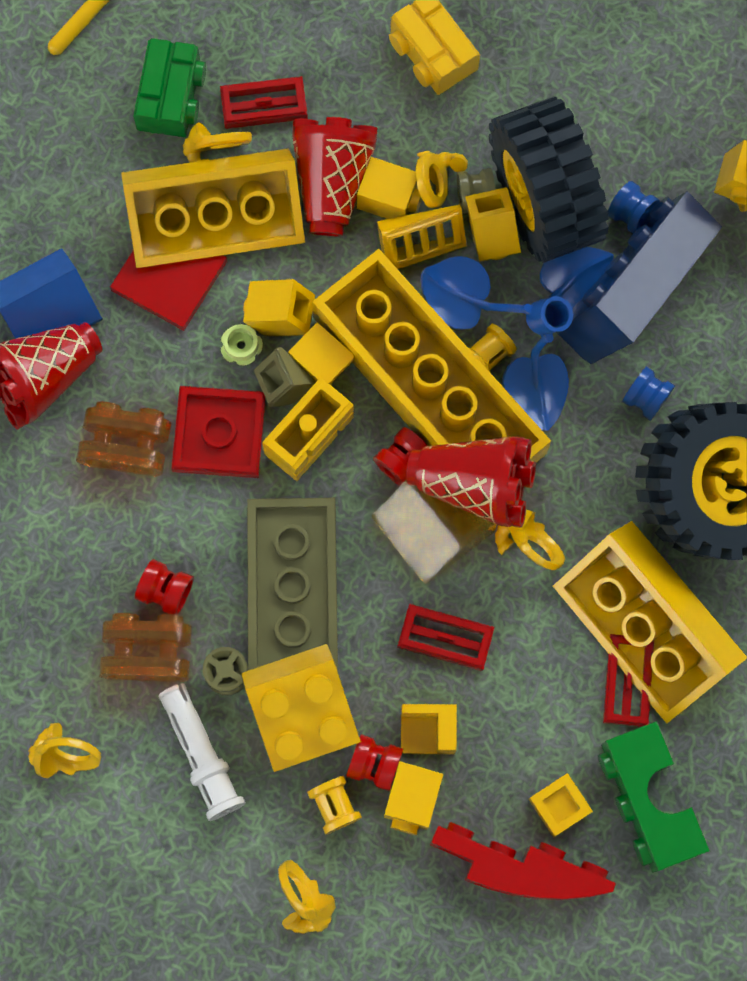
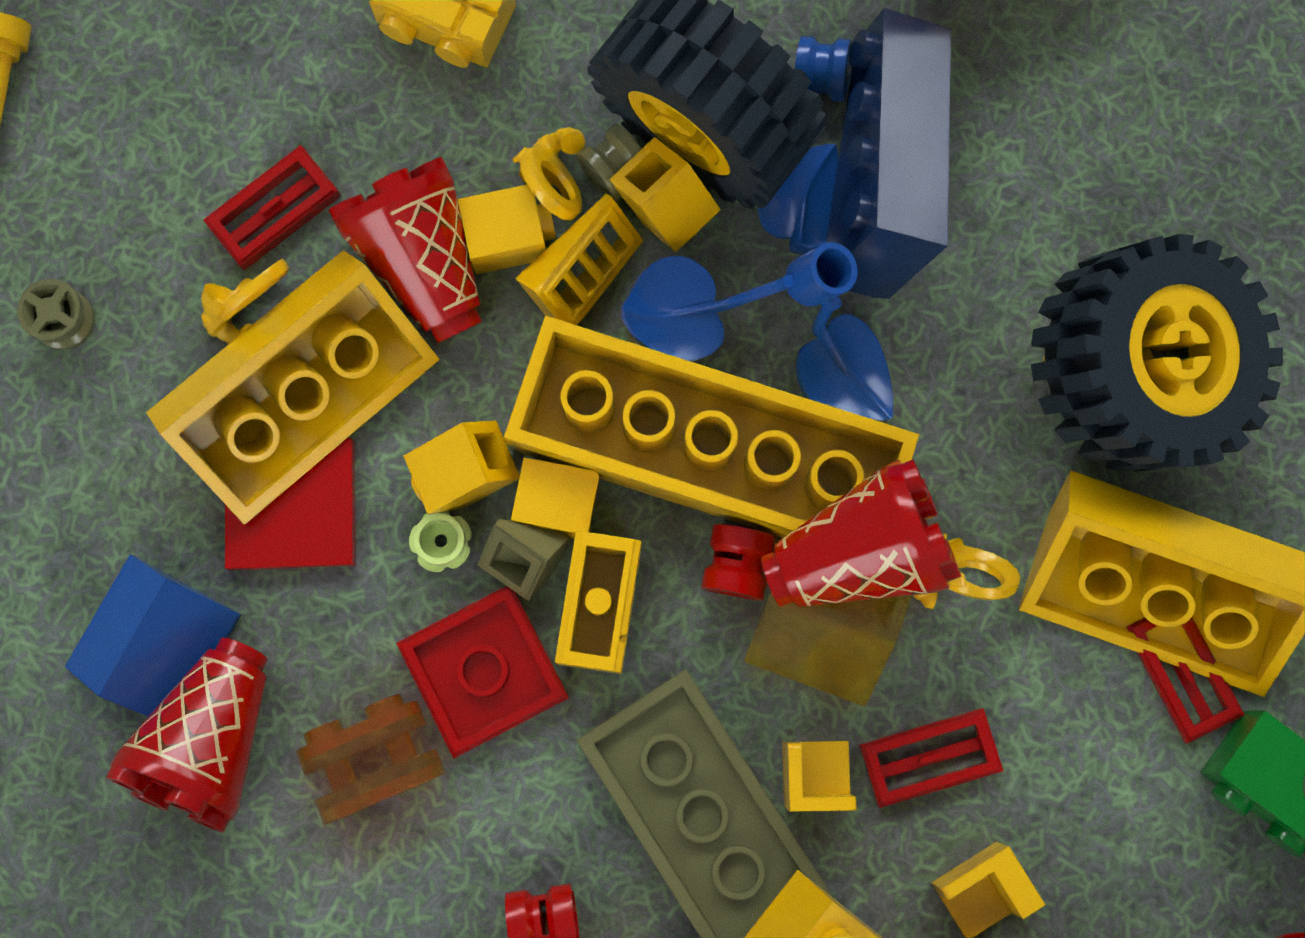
camera: 30 degrees left, 5 degrees up
green brick [133,38,206,138] -> none
yellow bush [469,323,517,372] -> none
yellow plate [528,773,593,838] -> none
blue wheel [622,366,675,421] -> none
none -> olive wheel [17,279,95,350]
none -> yellow panel [782,741,857,812]

